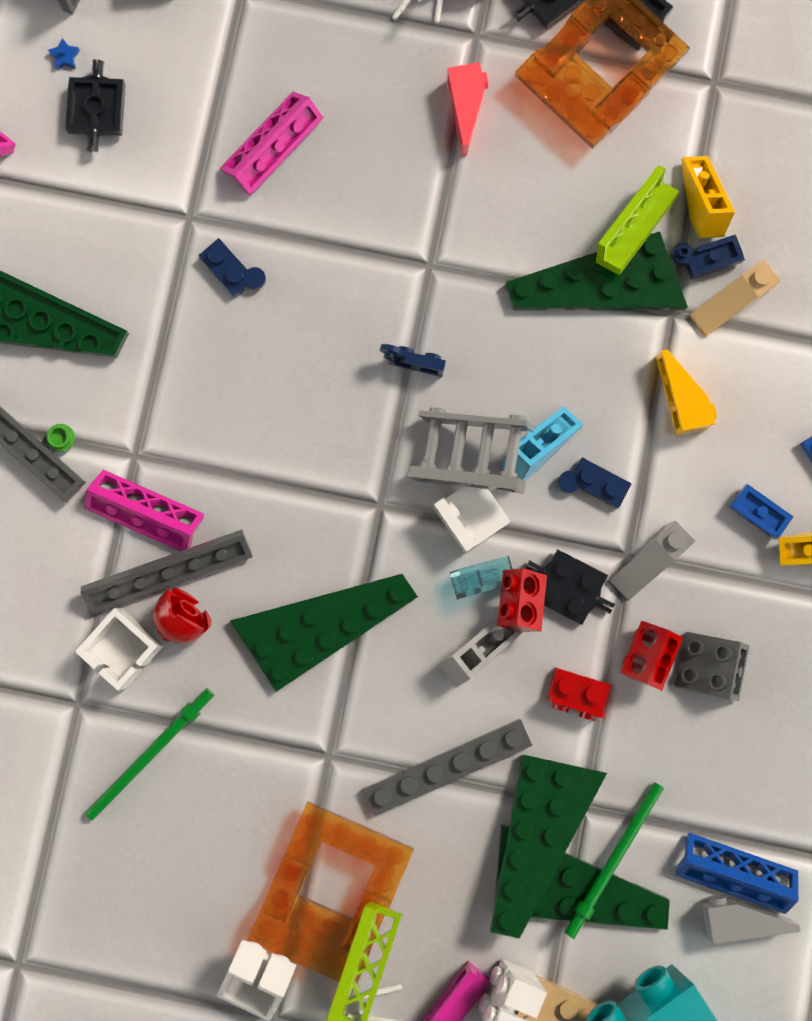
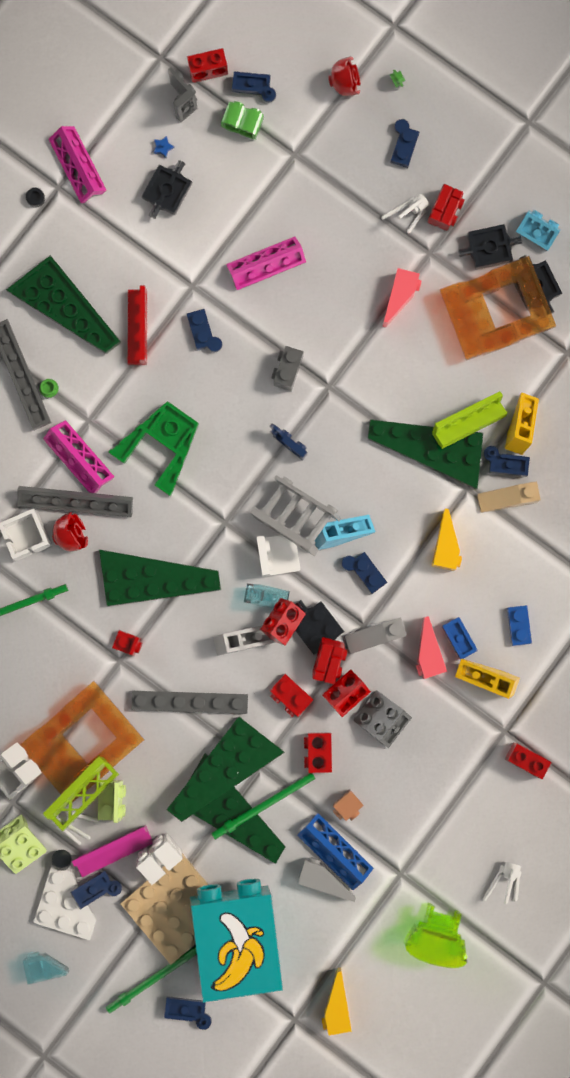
camera: 30 degrees right, 0 degrees up
none -> yellowish green bracket [98,780,126,823]
none -> green wing [109,401,199,496]
none -> red bracket [112,630,143,656]
none -> red fence [127,285,147,365]
none -> dark grey brick [271,346,304,392]
none -> red brick [304,733,332,773]
none -> red brick [312,637,347,684]
none -> nougat brick [333,790,364,821]
none -> coral slope [415,616,447,679]

